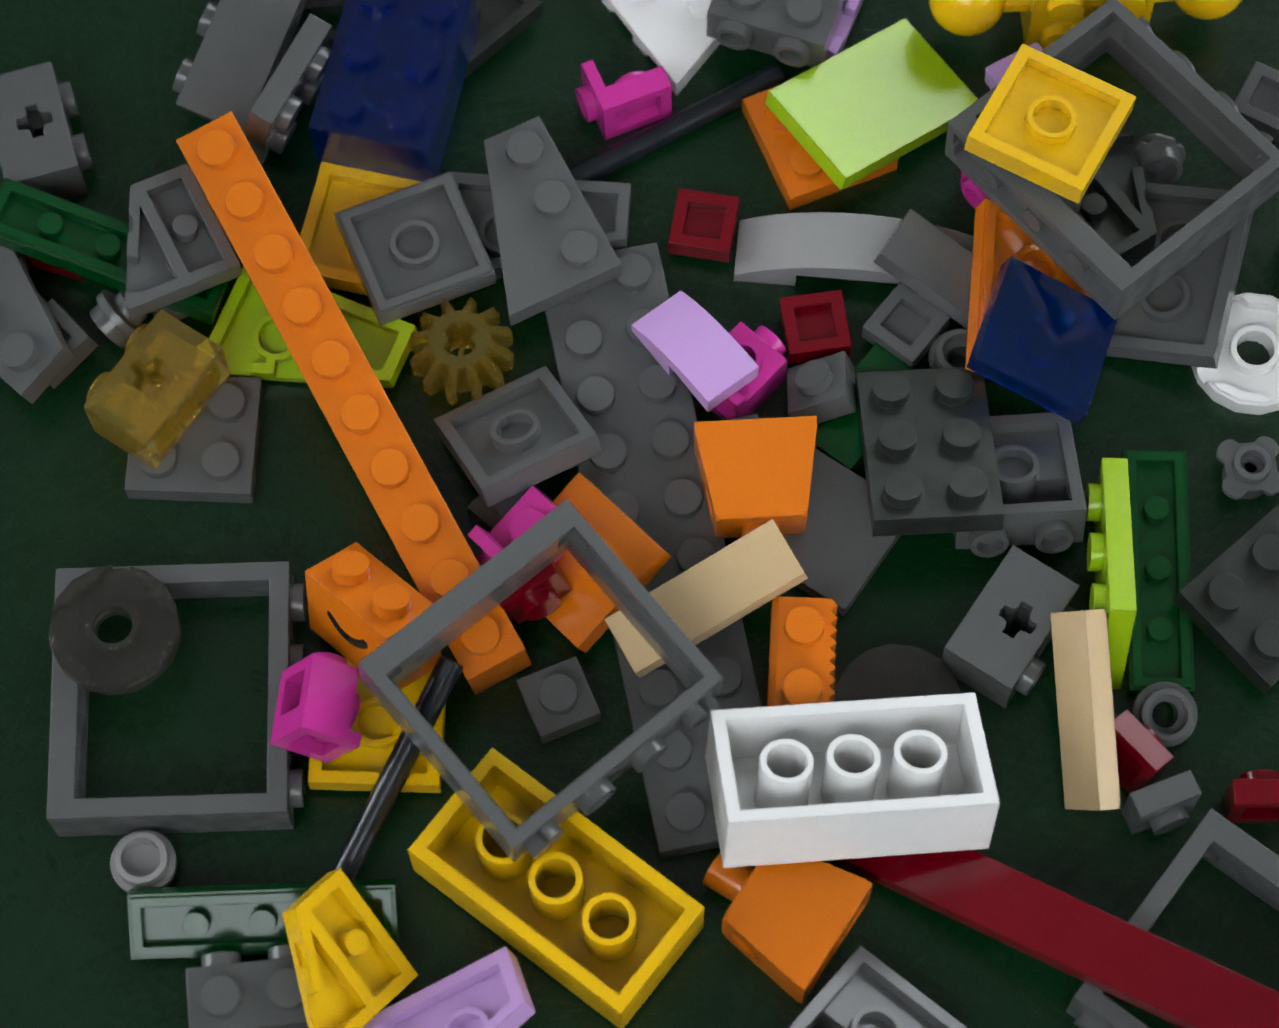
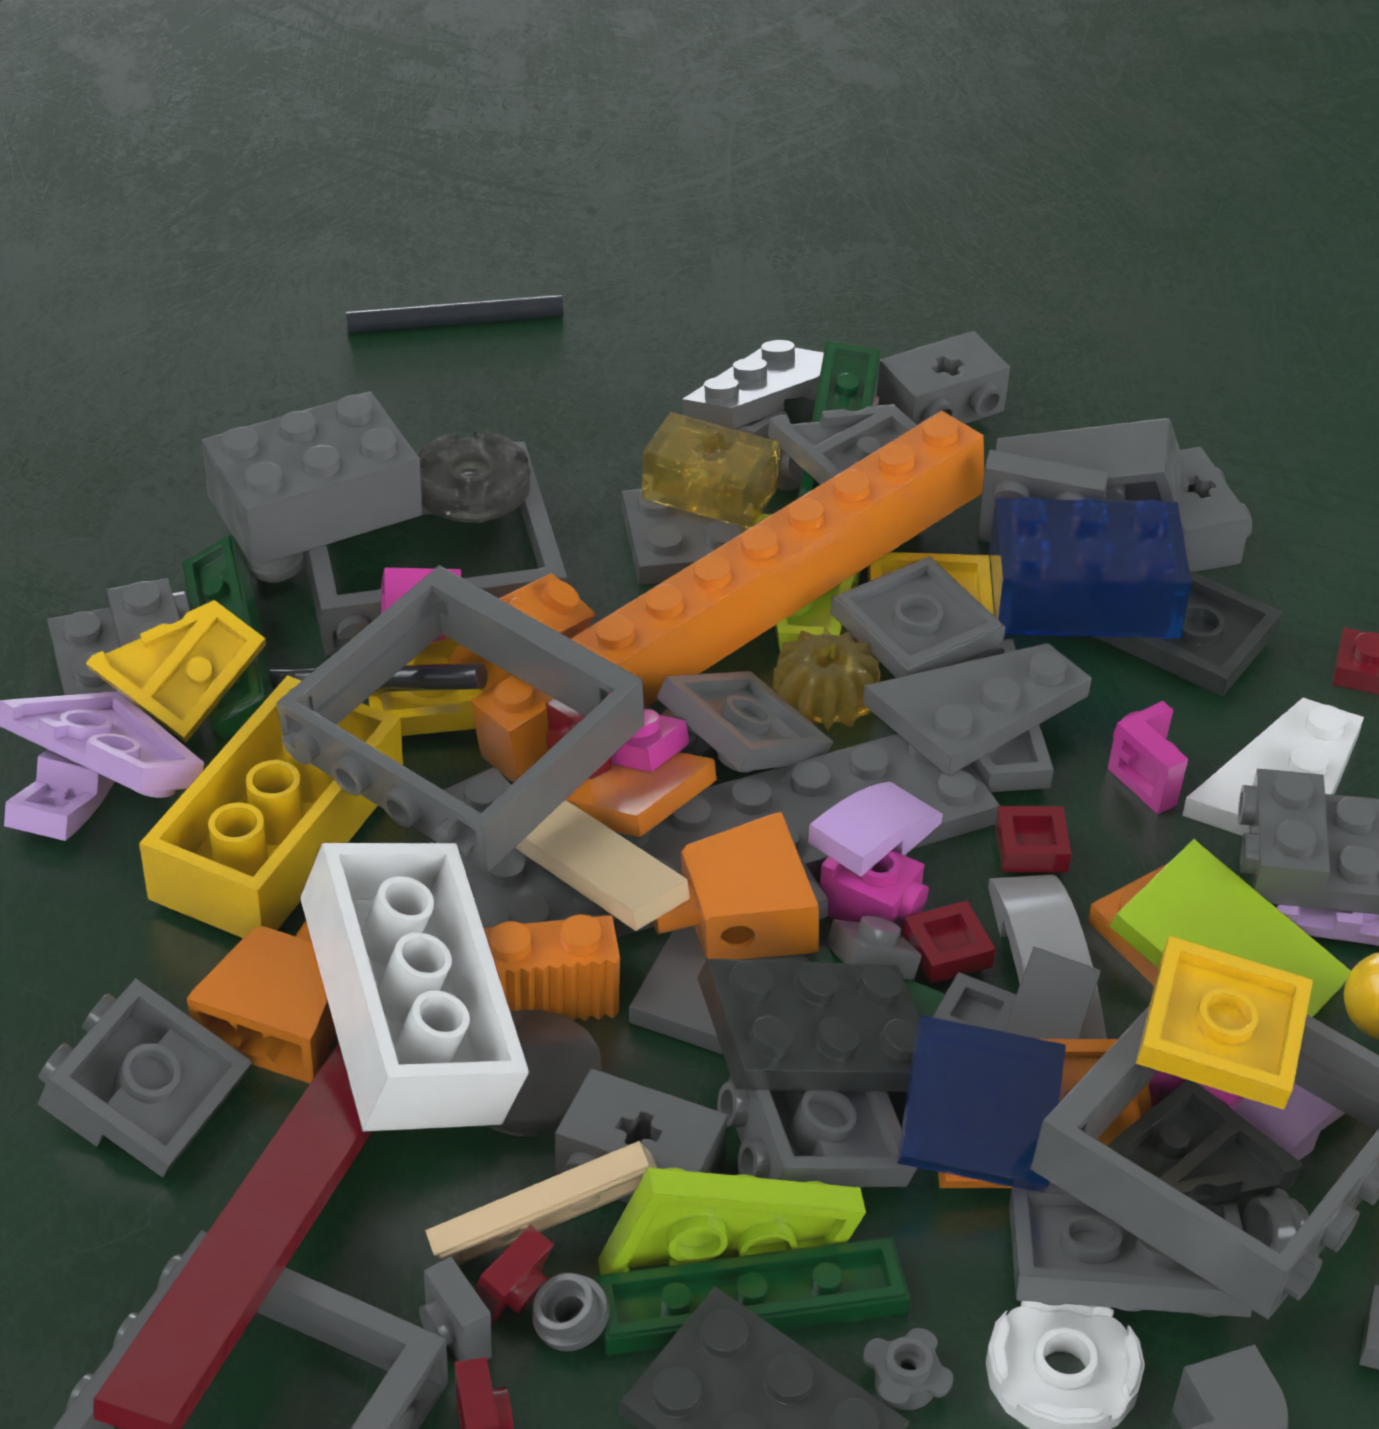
camera: 75 degrees right, 25 degrees down
black bar [568,62,786,181] -> none
none -> dark grey brick [202,391,422,567]

